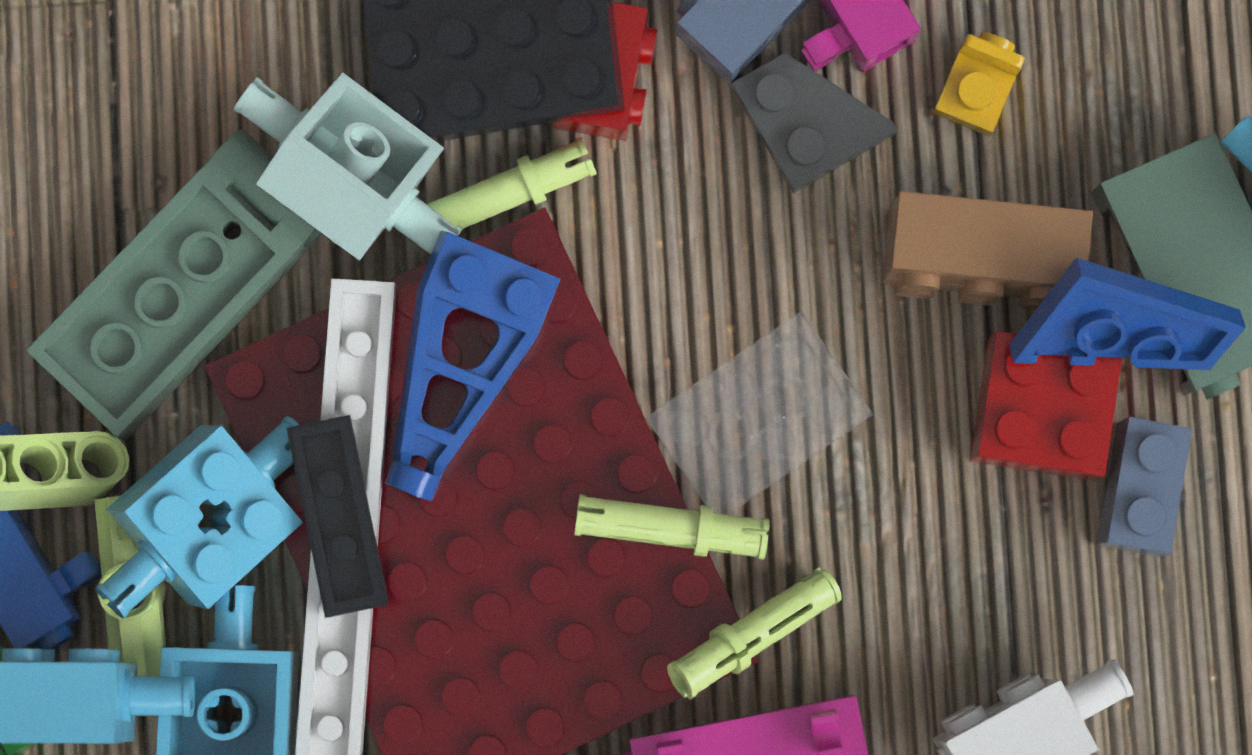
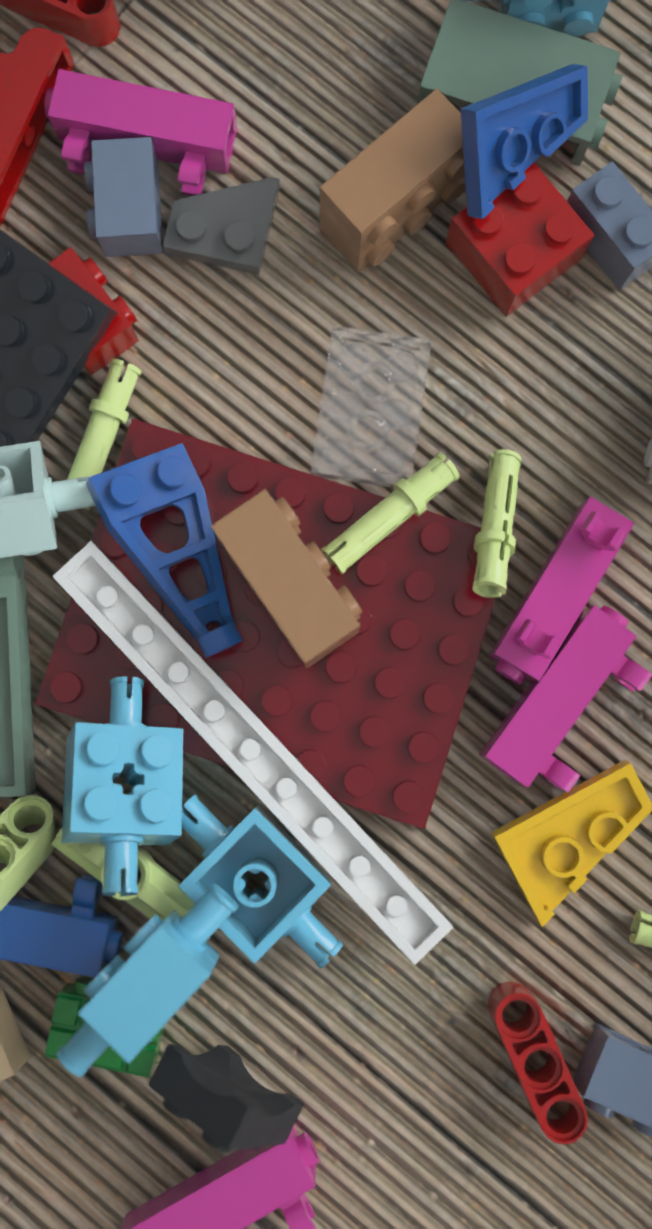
camera: 50 degrees left, 0 degrees up
black tile [286,415,389,618] -> none
yellow bracket [933,32,1025,137] -> none
none -> medium nougat brick [211,489,362,668]

